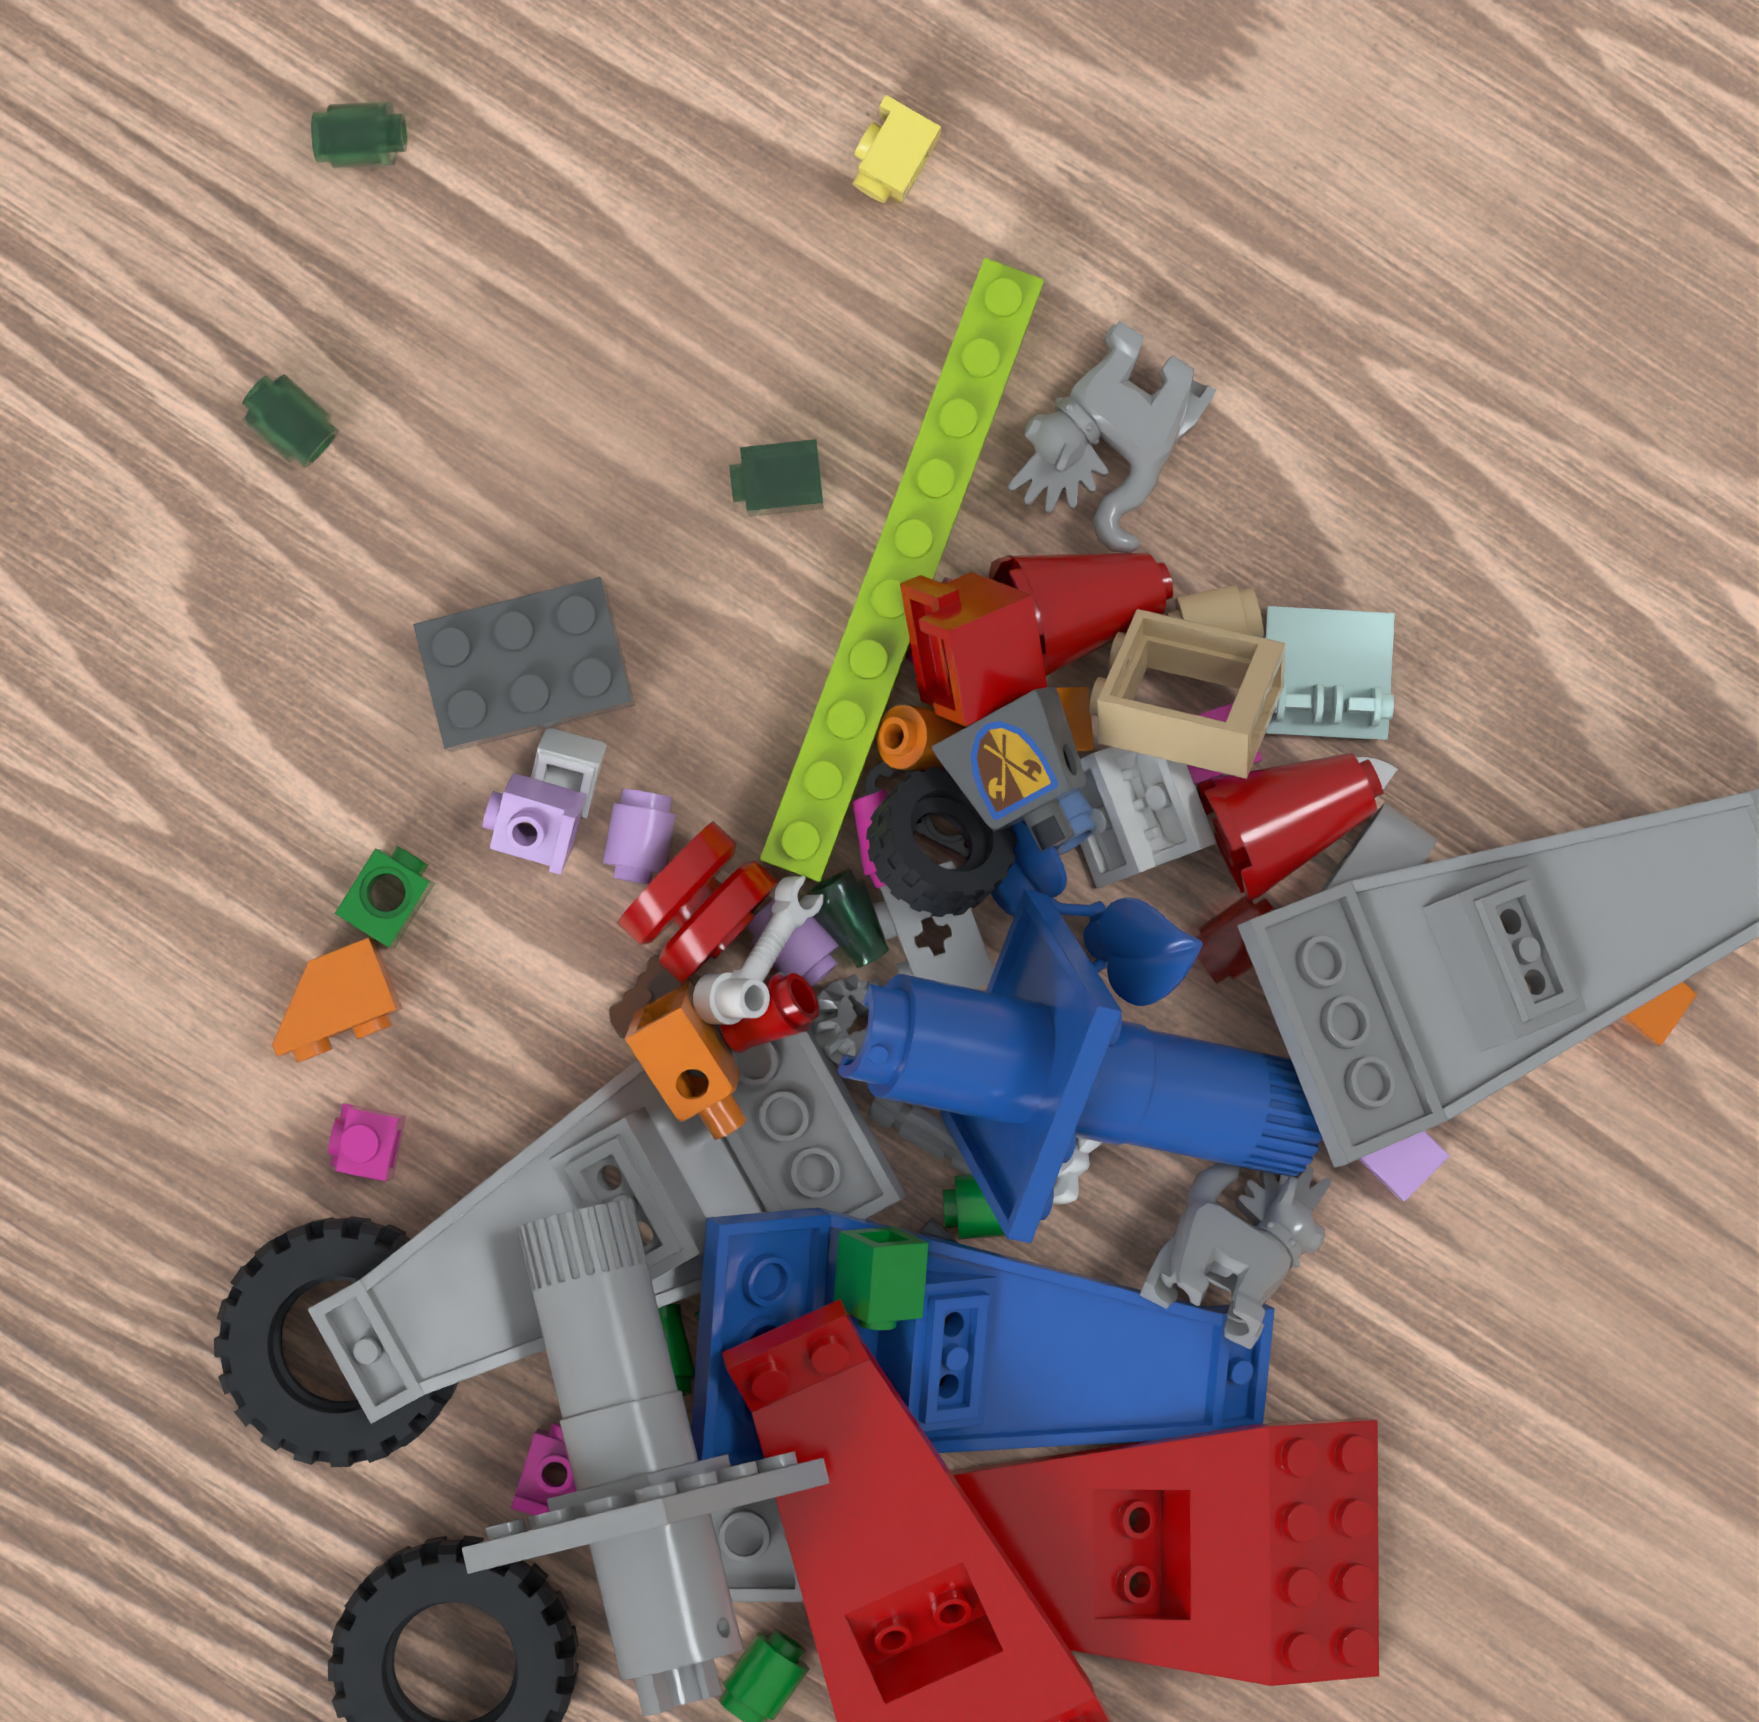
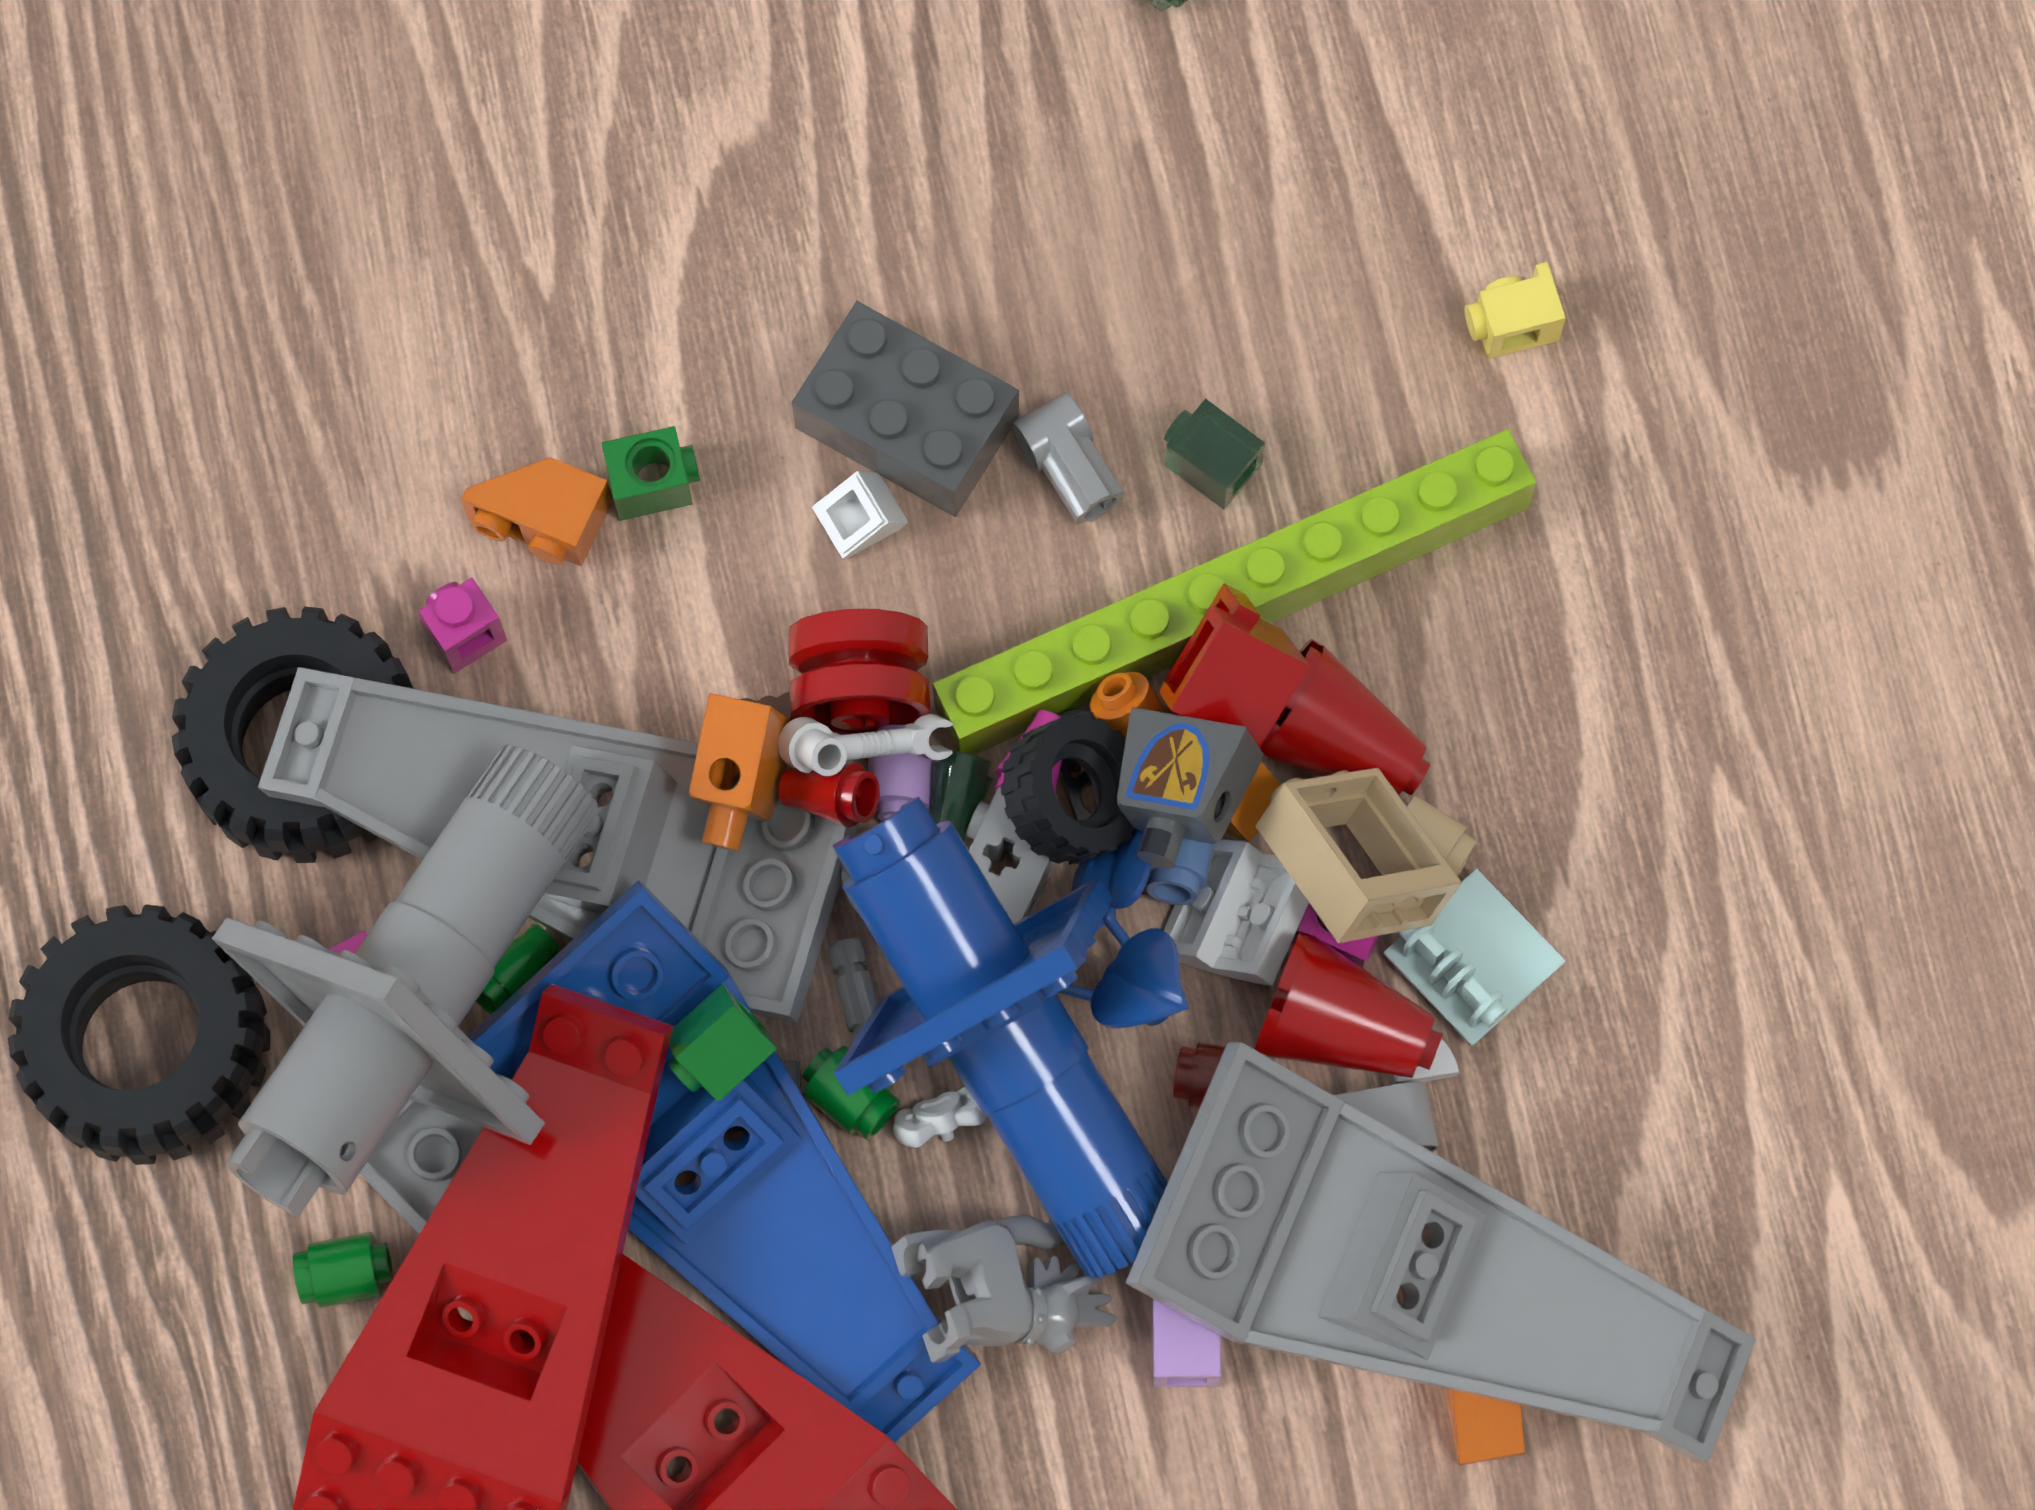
camera: 45 degrees right, 15 degrees down
clear green brick [242,374,339,468] -> none
lavender brick [482,773,587,875] -> none
lavender brick [603,789,676,885] -> none
light grey animal [1008,321,1216,553] -> none
none -> light grey piece [1011,392,1123,525]

